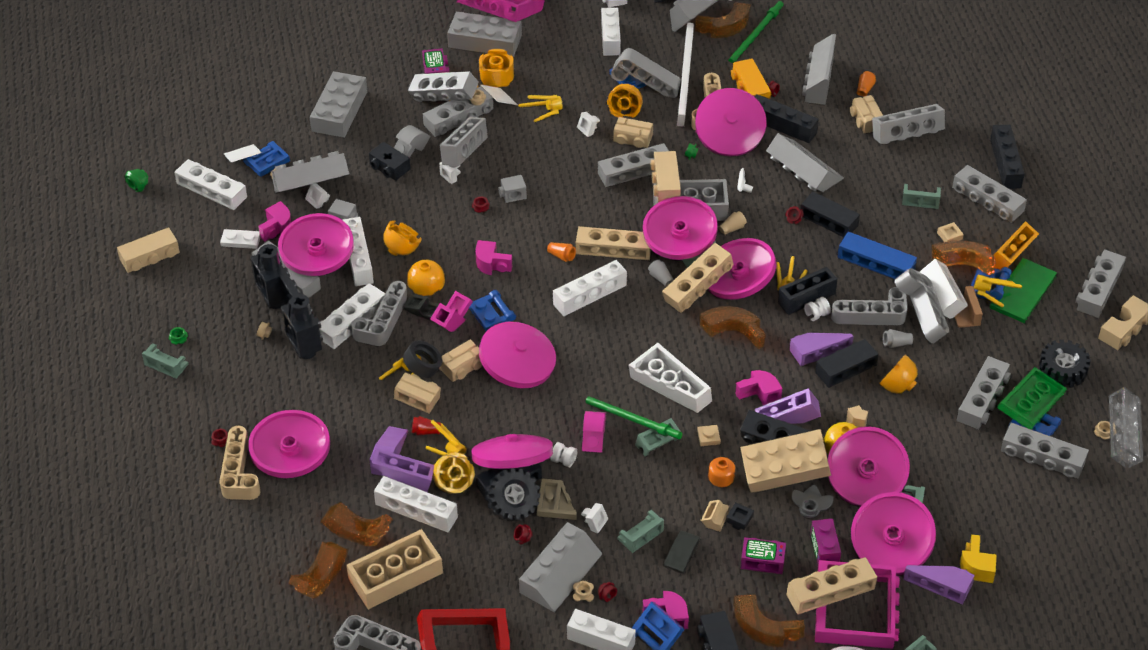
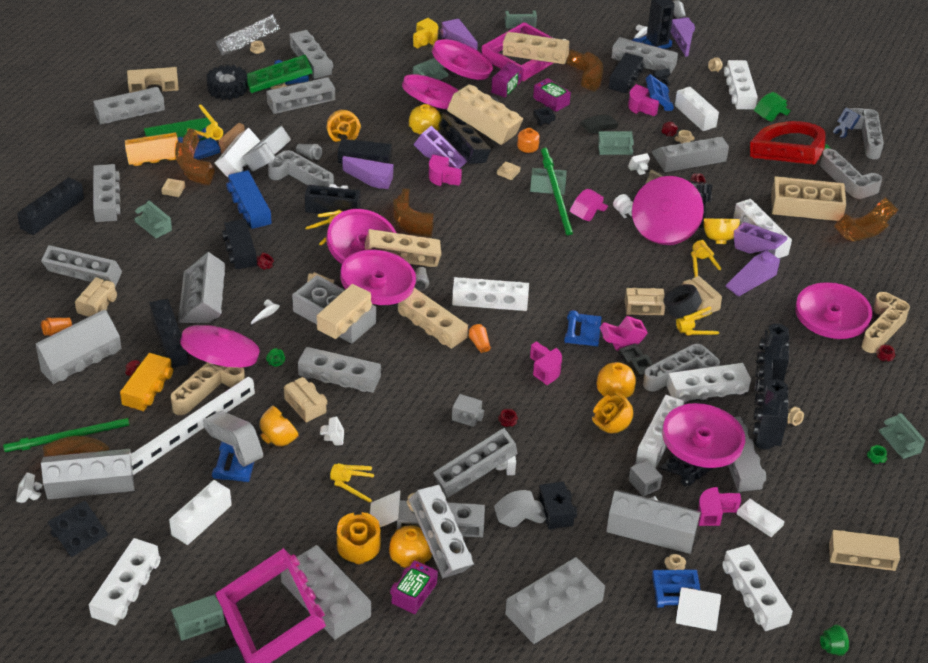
camera: 145 degrees left, 5 degrees down
clear orange arch [321,502,392,546] -> none
red cone [411,416,441,435] -> none
dark pink dish [479,322,556,388] -> none
white wedge [629,343,712,413] -> none
tan piece [701,500,729,532] -> none
tan piece [846,405,868,428] -> none

